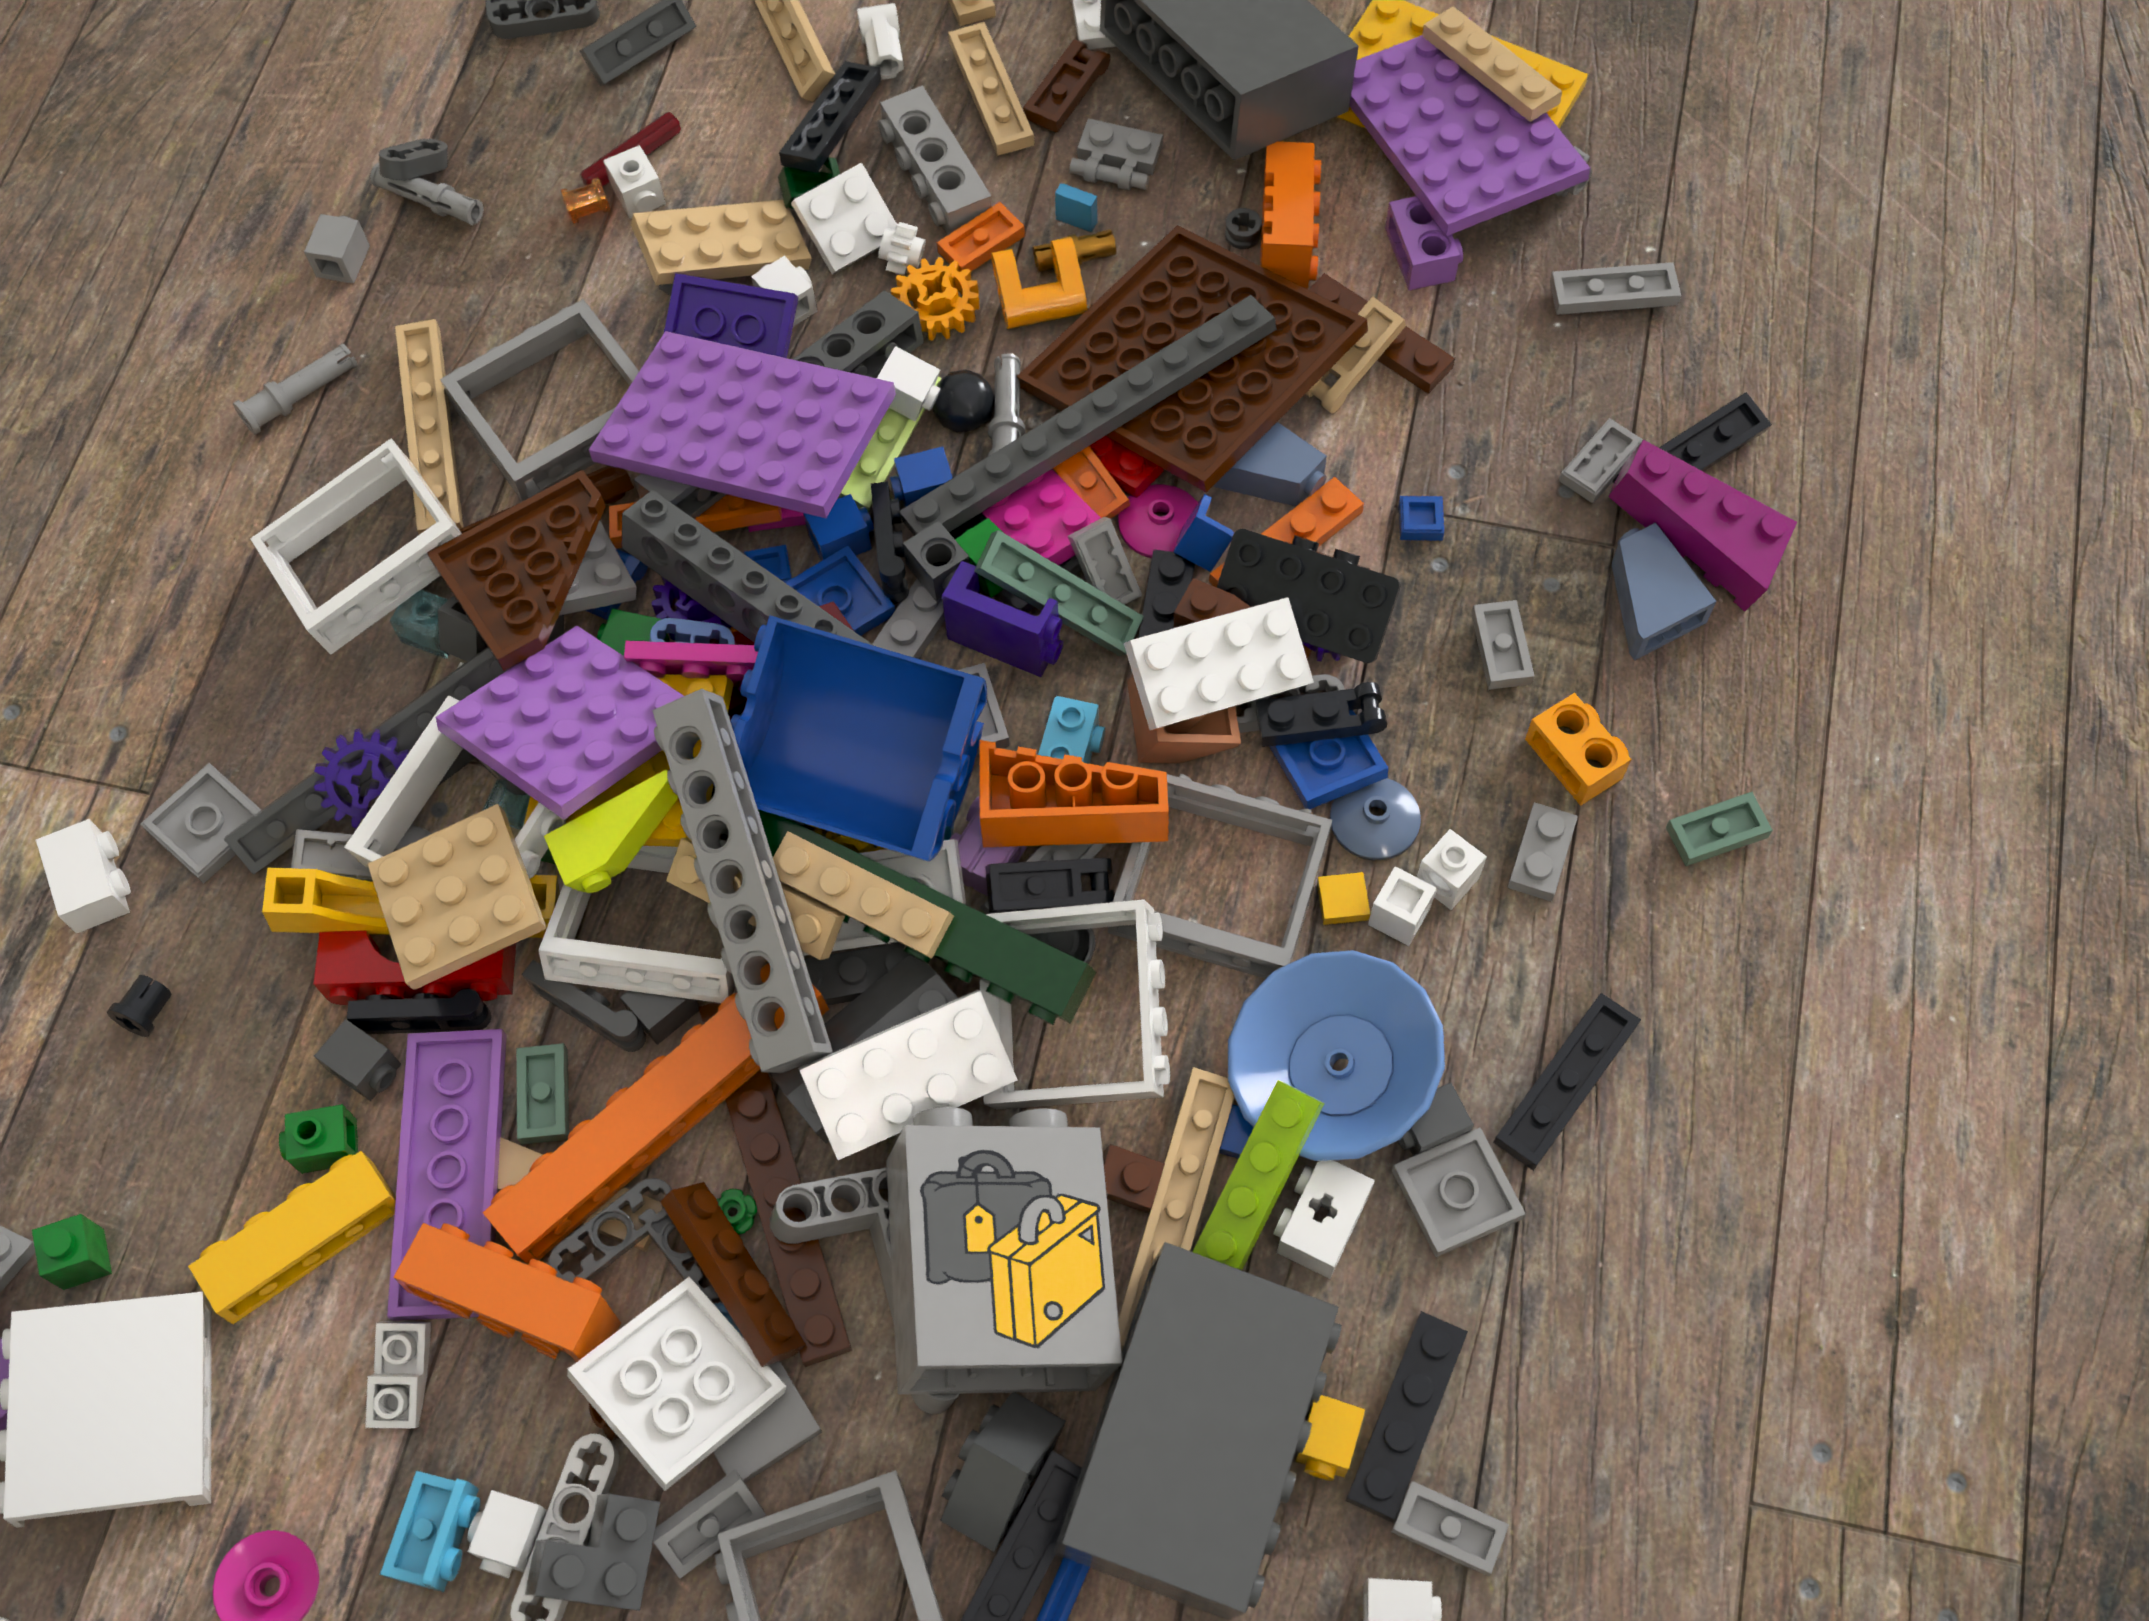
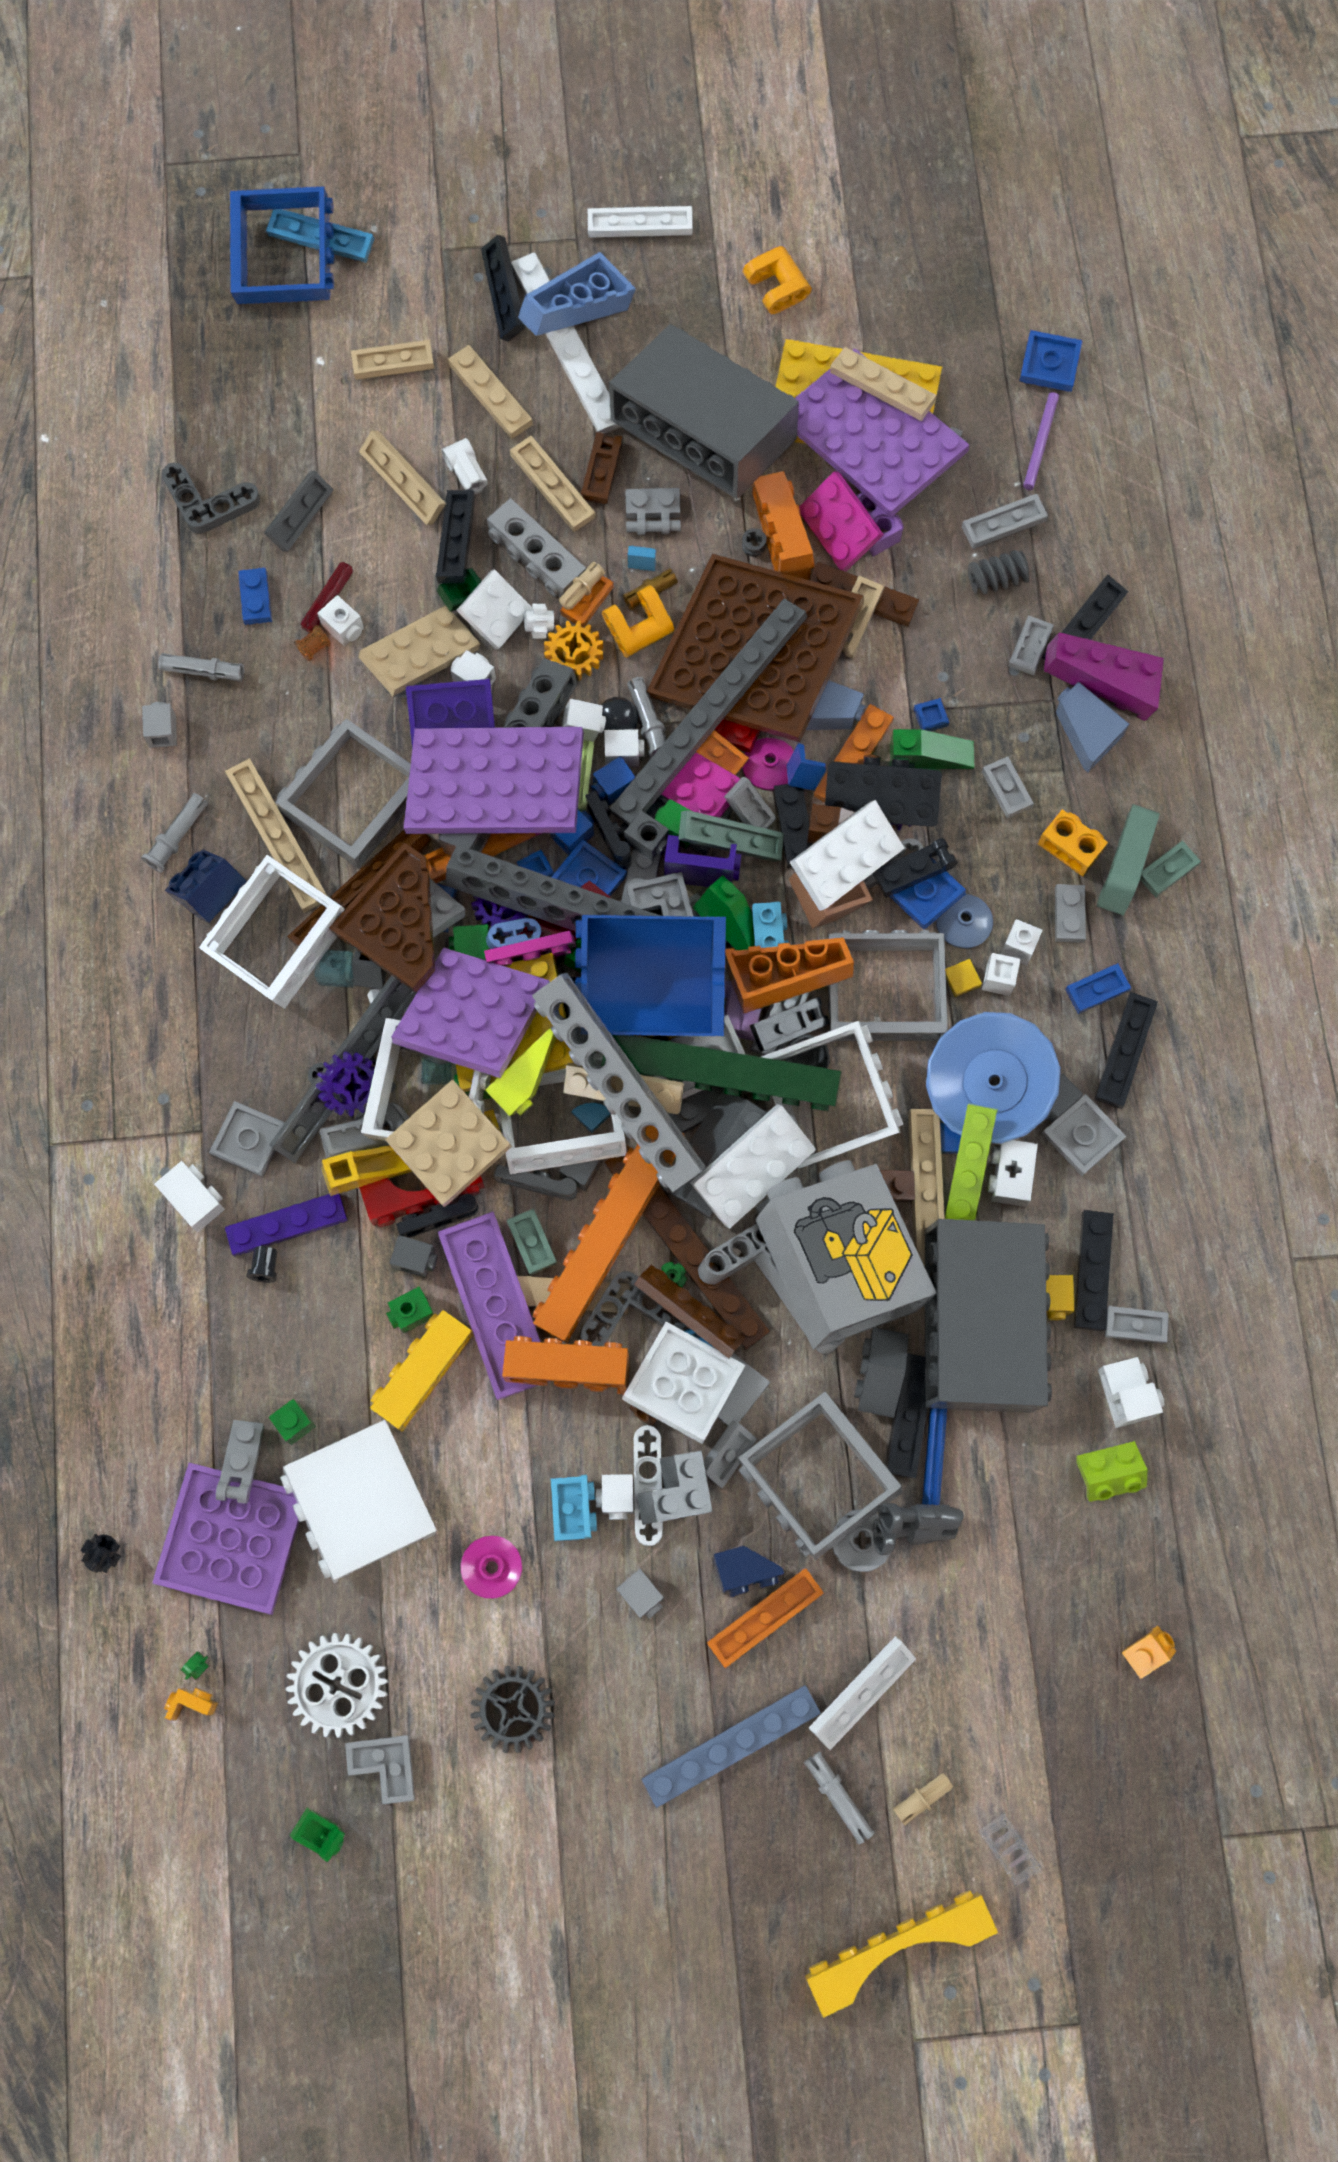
camera: 20 degrees left, 10 degrees up
white slope [365,1321,431,1428] -> none
dark grey beam [379,139,448,180] -> none
tan plate [773,831,954,959] -> none
none -> dark blue slope [165,849,247,923]
none -> dark purple plate [225,1194,348,1257]
none -> blue plate [238,568,272,625]
none -> tan axle [559,562,605,610]
none -> dark azure tile [571,1103,611,1133]
none -> white brick [605,729,644,767]
none -> light grey plate [626,872,693,916]
none -> green slope [692,875,755,950]
none -> dark pink plate [799,471,884,572]
none -> green slope [890,729,975,769]
none -> dark grey piece [968,550,1029,595]
none -> blue plate [1019,330,1082,392]
none -> medium lavender bar [1023,392,1059,490]
none -> blue plate [1065,963,1131,1014]
none -> sand green beam [1096,804,1160,916]

